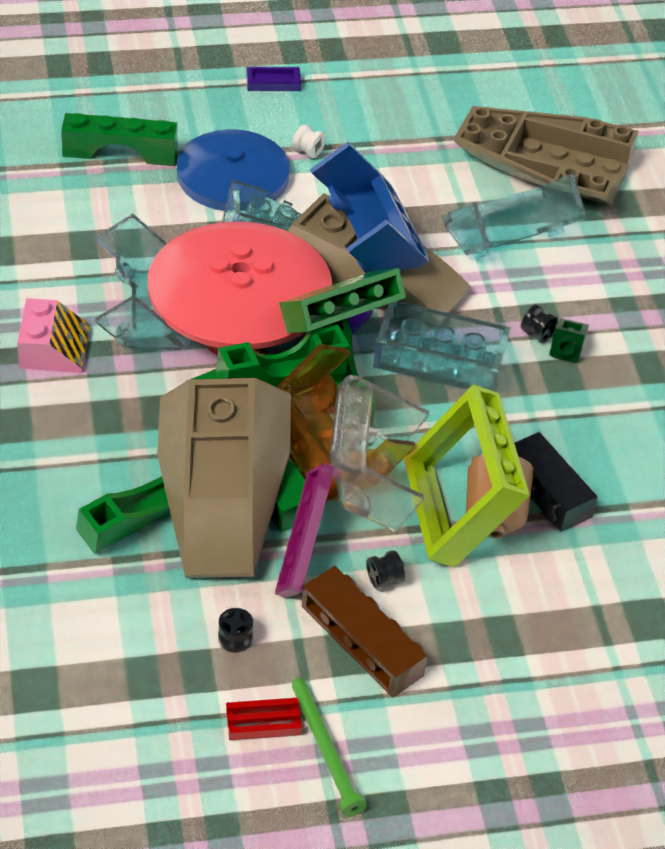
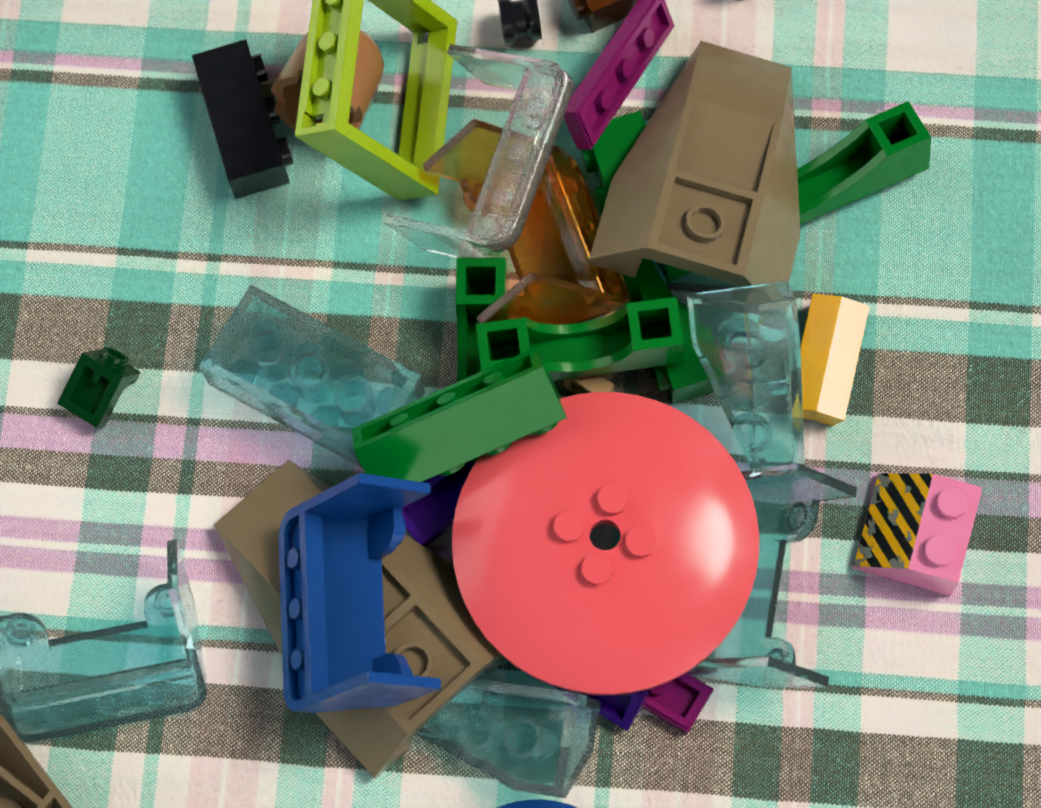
camera: 155 degrees left, 25 degrees up
black wheel [520,304,558,342] -> none
none -> clear light blue wedge [686,281,805,478]
none -> yellow piece [787,293,870,426]

